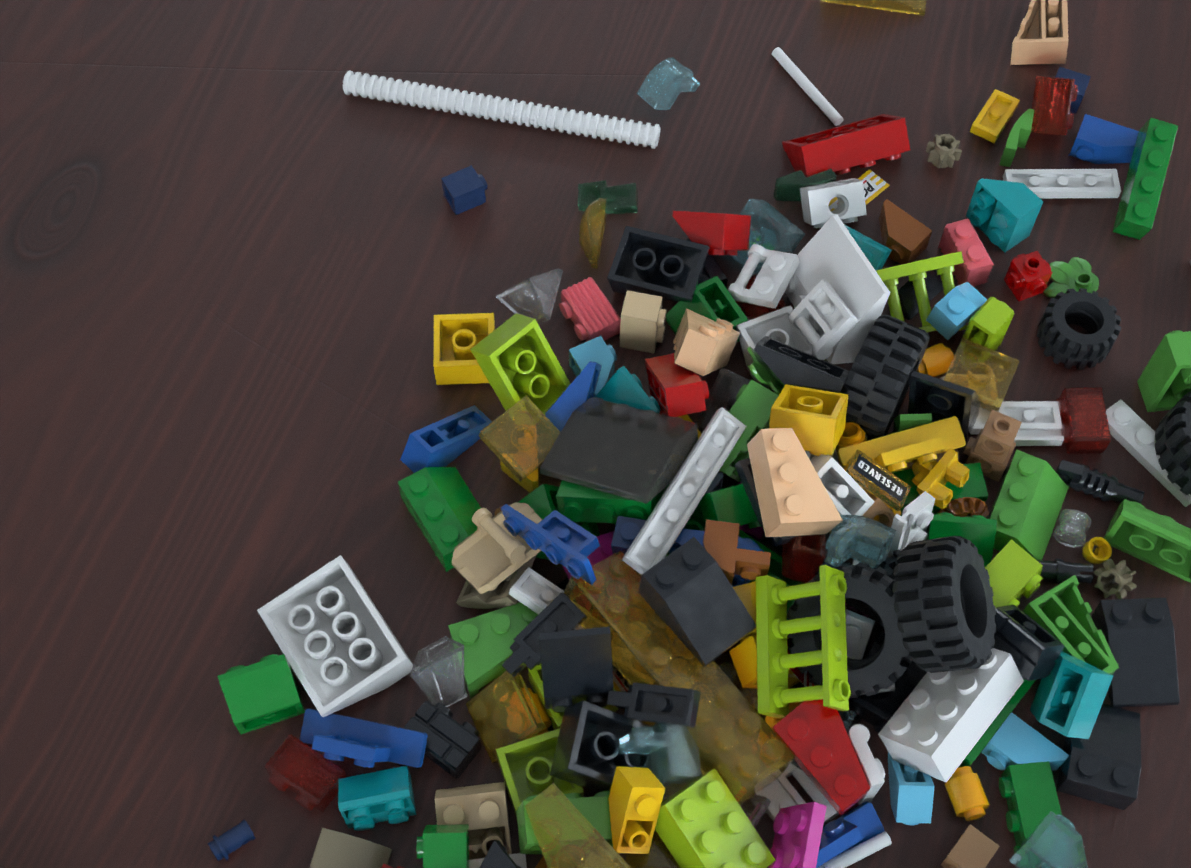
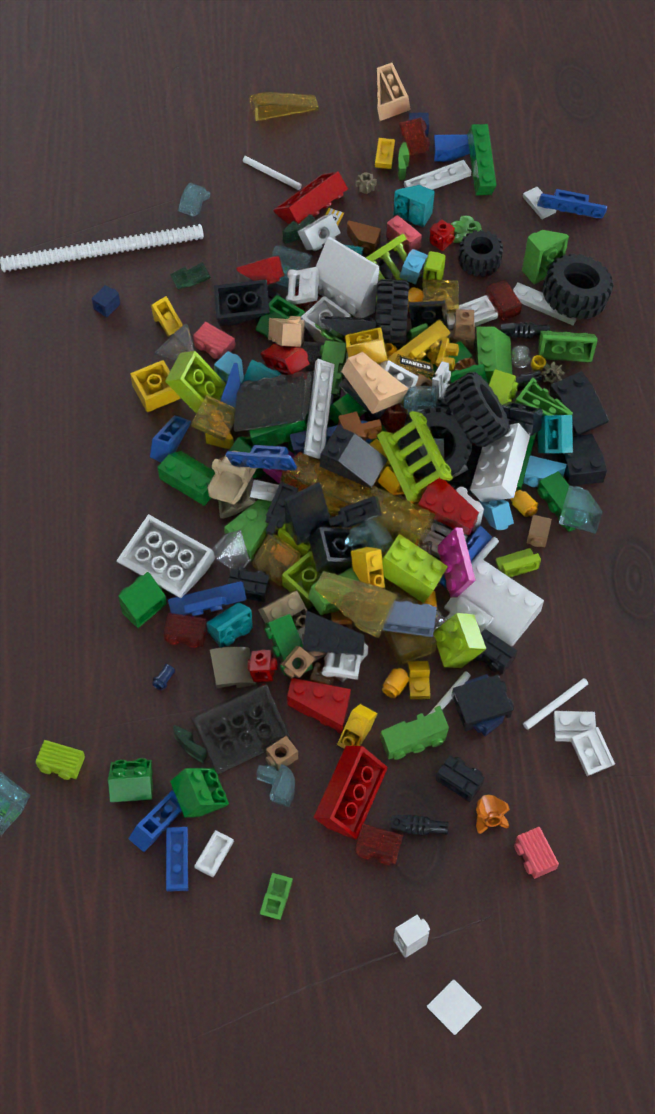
camera: 25 degrees left, 0 degrees up
clear yellow slope [579,198,606,268] -> none
tan brick [620,290,667,353] -> none
white plate [789,279,858,360] -> none
none -> yellow slope [151,296,184,336]

